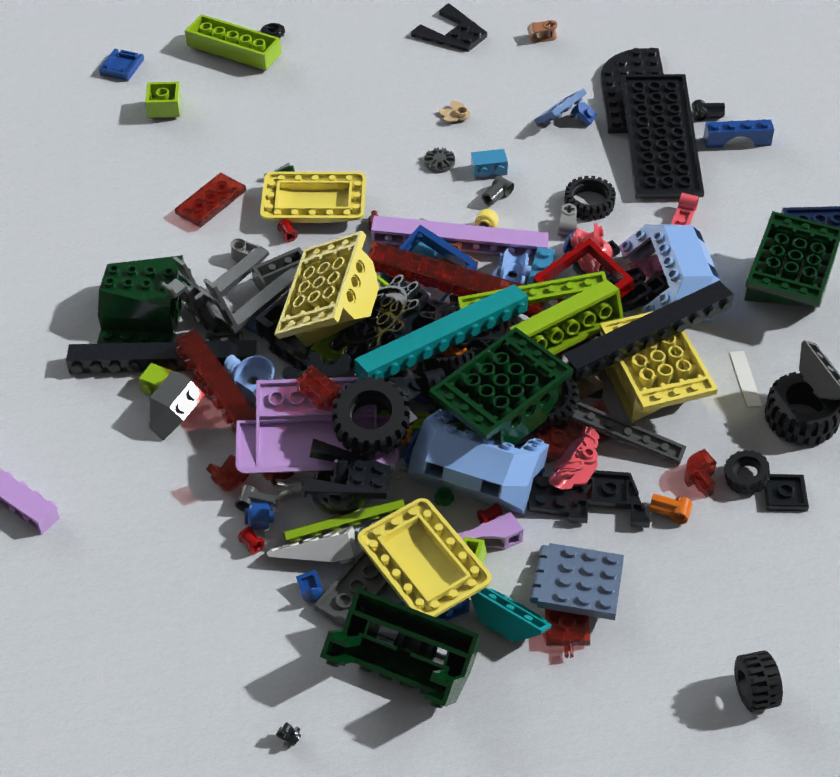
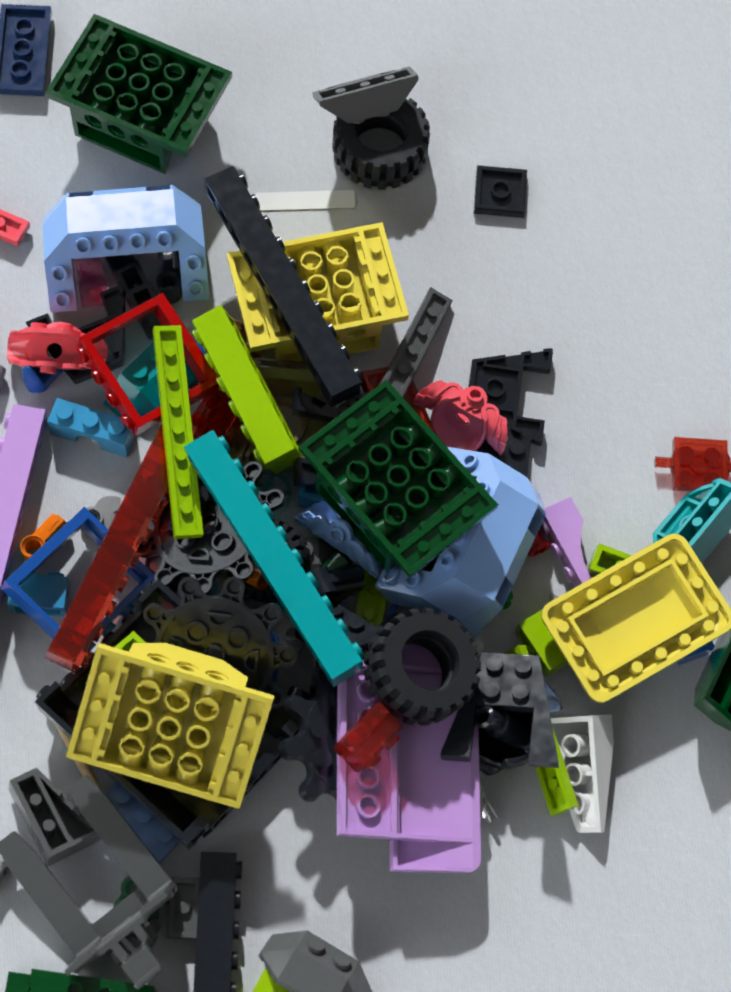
camera: 95 degrees left, 20 degrees up
clear red brick [175,329,294,486] -> none
clear red brick [206,454,250,492] -> none
light blue piece [223,355,275,405] -> none
dark grey piece [235,485,278,513] -> none
red bush [238,527,265,554] -> none
blue head [245,503,274,530] -> none
blue plate [296,570,324,603] -> none
dark grey plate [314,550,389,627] -> none
light blue piece [489,248,531,290] -> none
sand blue hinge [530,543,624,620] -> none
orange piece [649,494,693,524] -> none
clear red brick [684,449,717,498] -> none
black tyre [724,450,770,495] -> none

